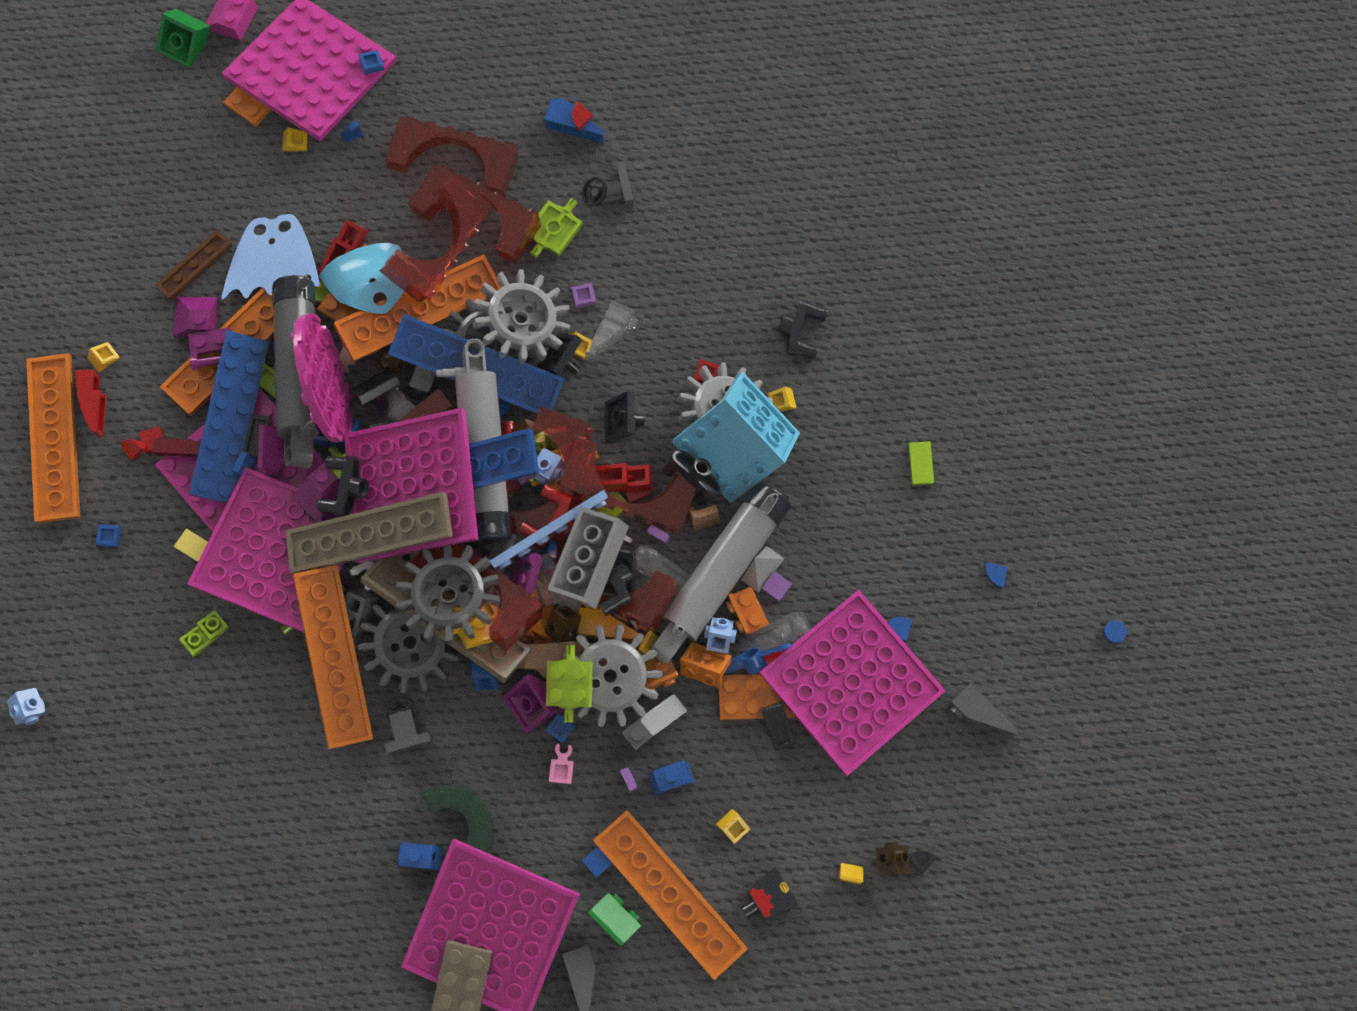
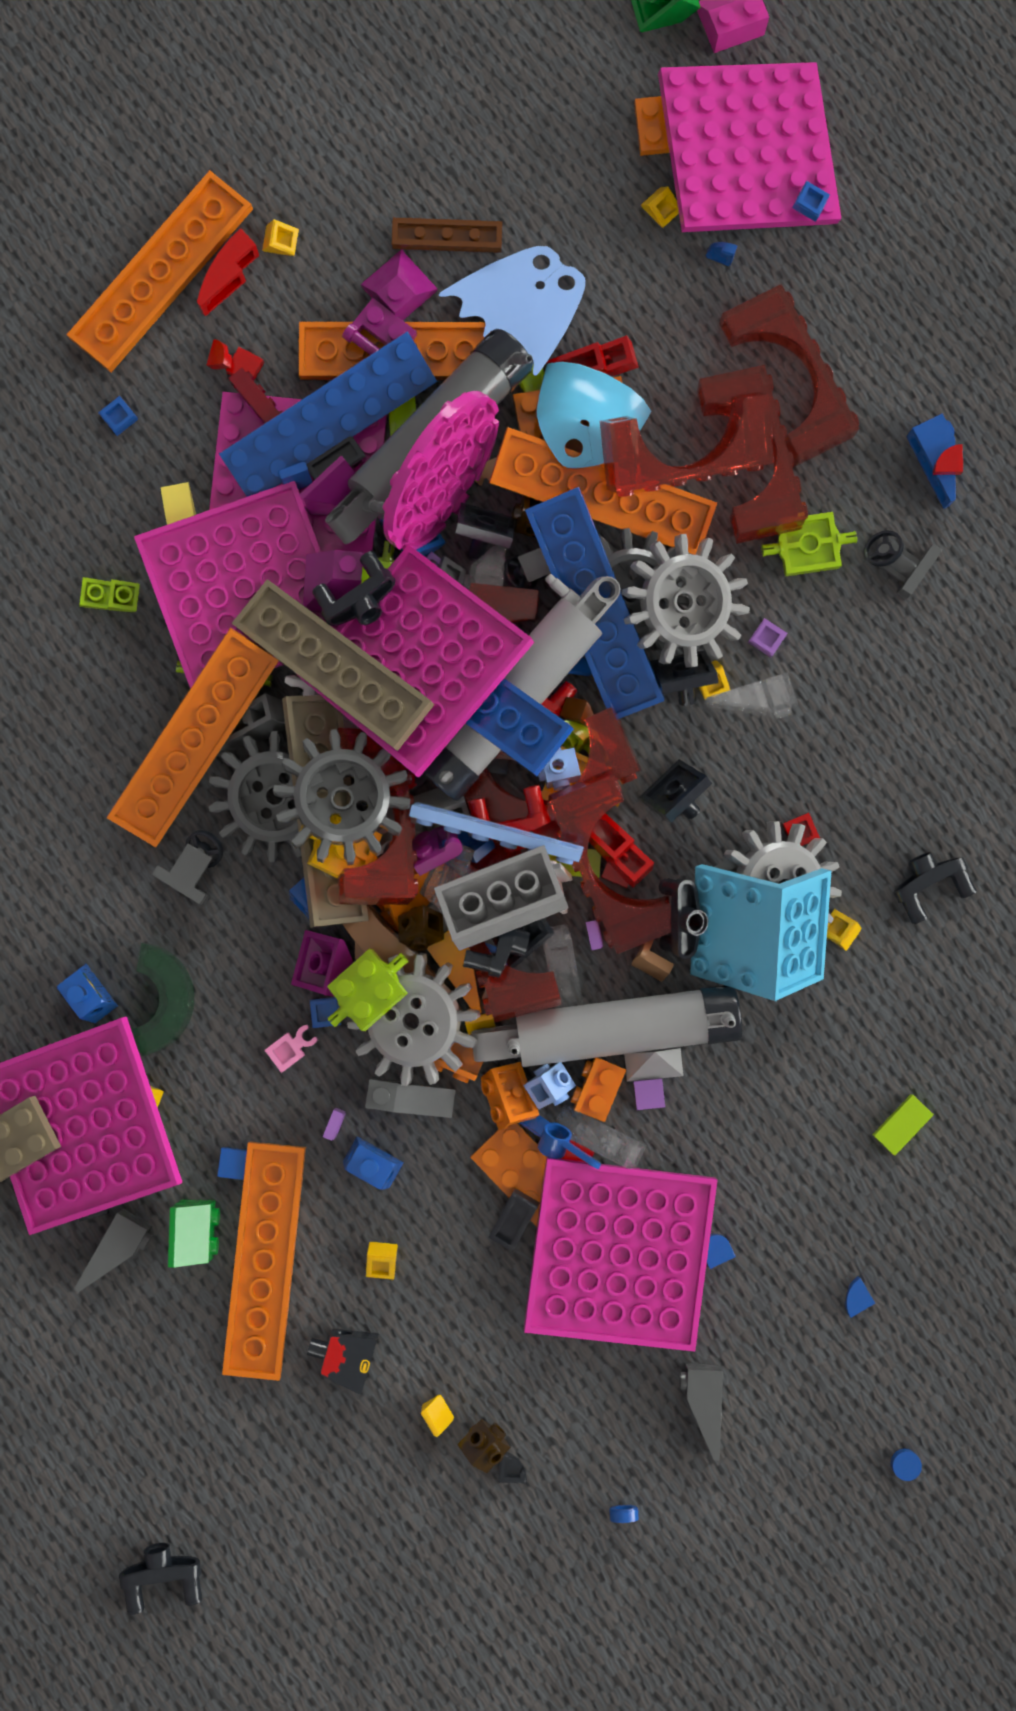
camera: 45 degrees right, 10 degrees up
none -> blue tile [609,1505,639,1523]

